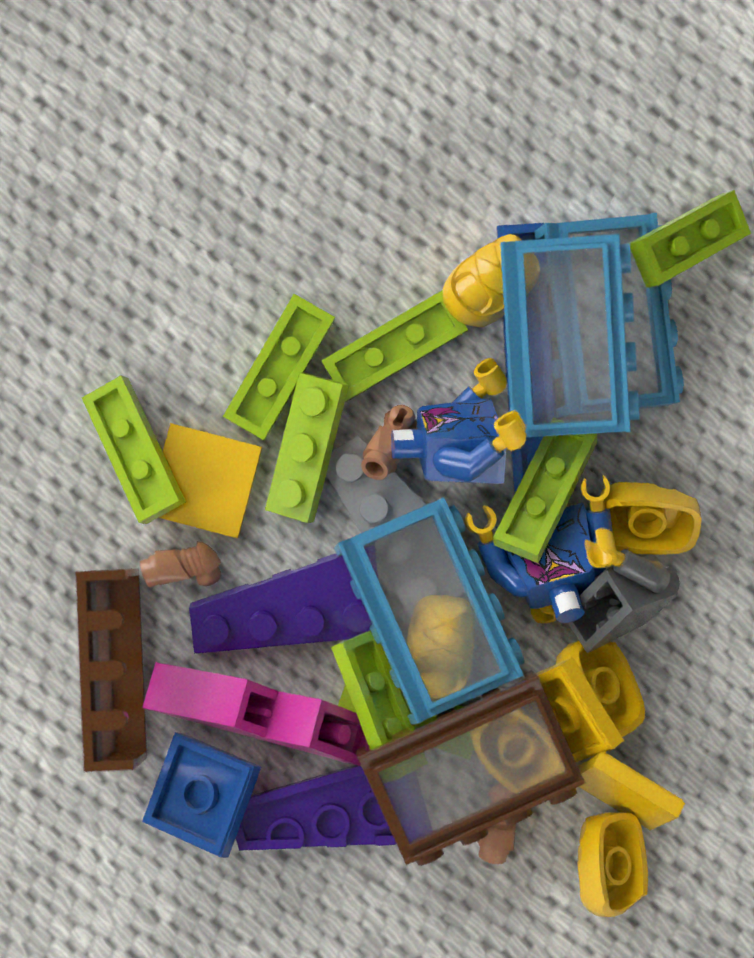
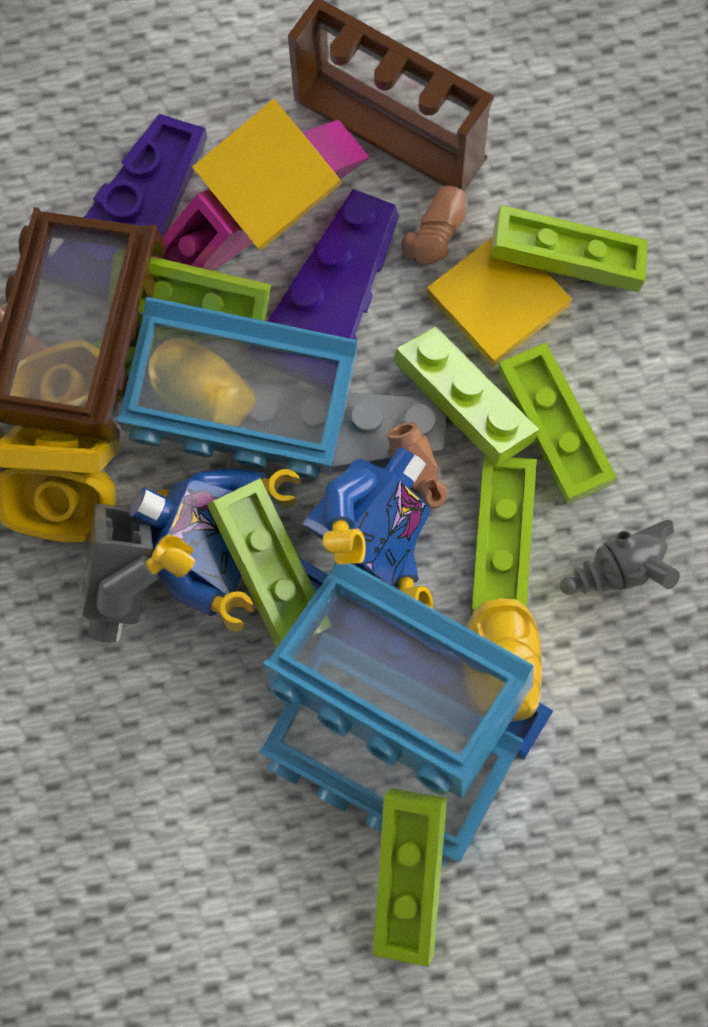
camera: 130 degrees right, 15 degrees down
blue tile [142,732,262,858] -> none
yellow piece [600,482,702,555] -> none
none -> yellow tile [192,99,343,251]
none -> dark grey piece [560,520,680,595]

